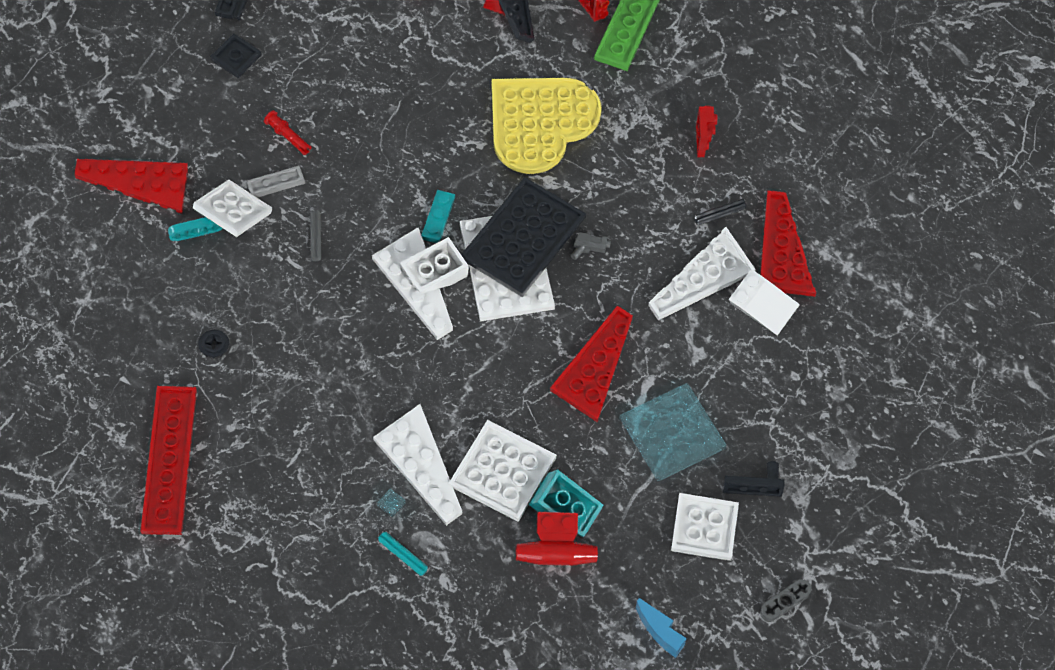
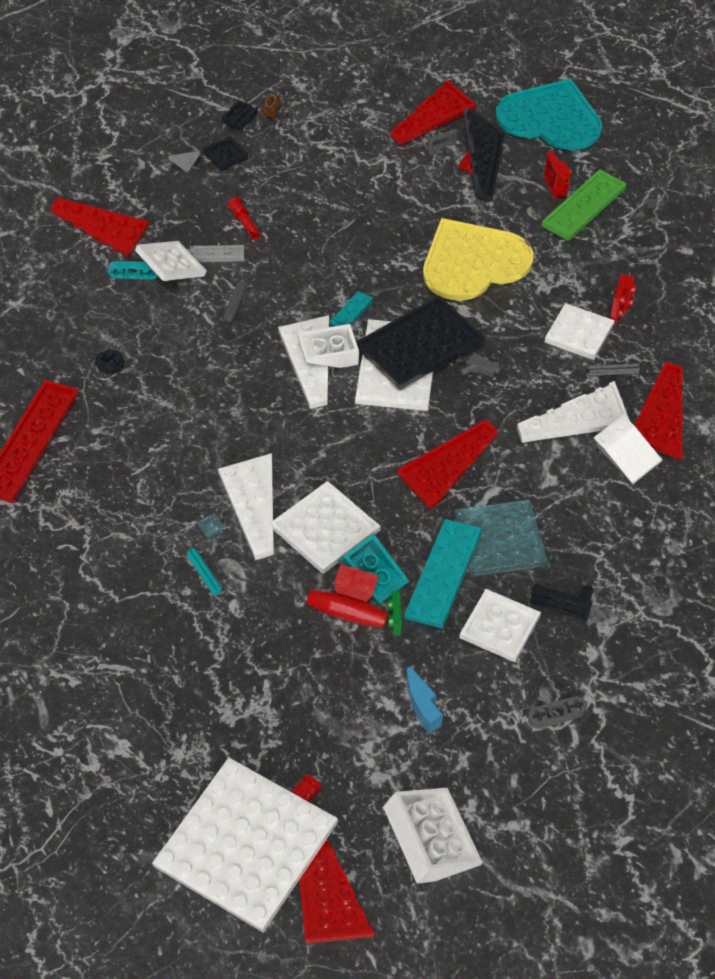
camera: 20 degrees right, 10 degrees down
none -> slope [167,151,200,173]
none -> green plate [388,590,402,636]
none -> teal plate [404,519,482,629]
none -> white plate [545,303,614,360]

